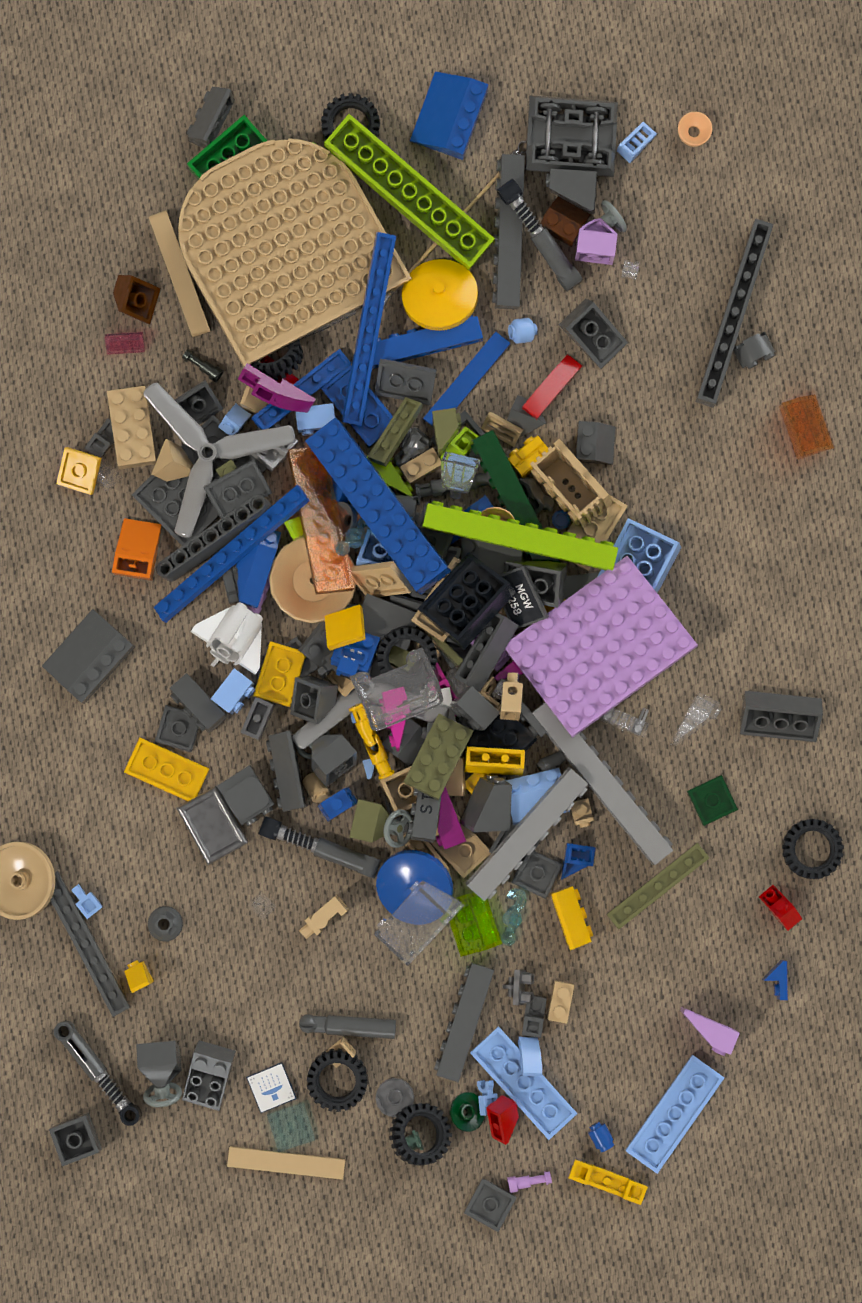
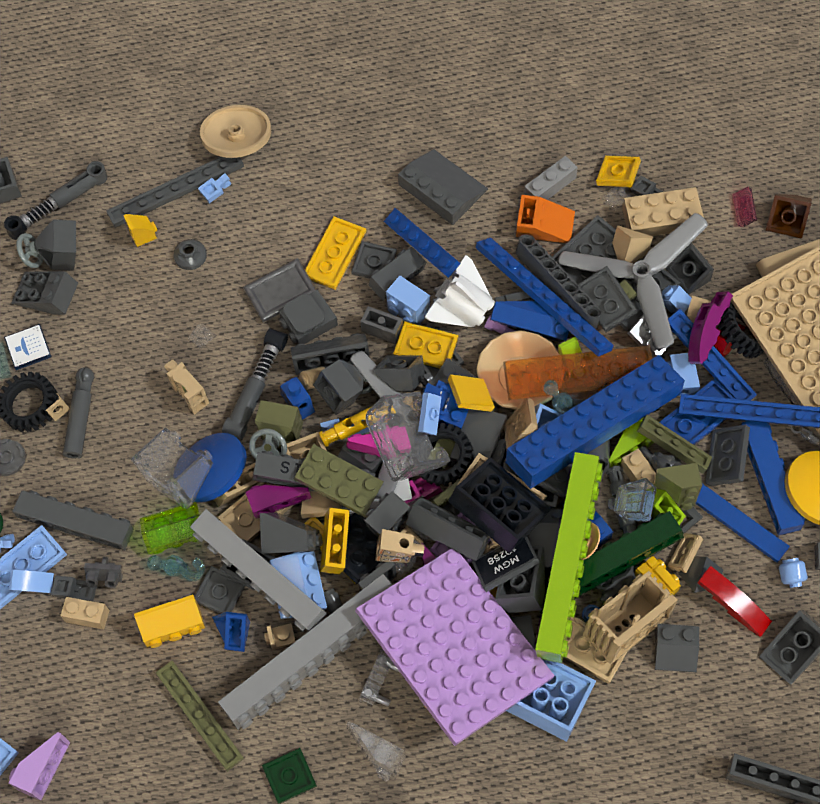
camera: 90 degrees right, 20 degrees down
pearl dark grey piece [182,349,224,383] -> none
none -> blue plate [383,208,461,278]
none -> light blue plate [418,393,441,435]
none -> light grey brick [524,156,578,200]

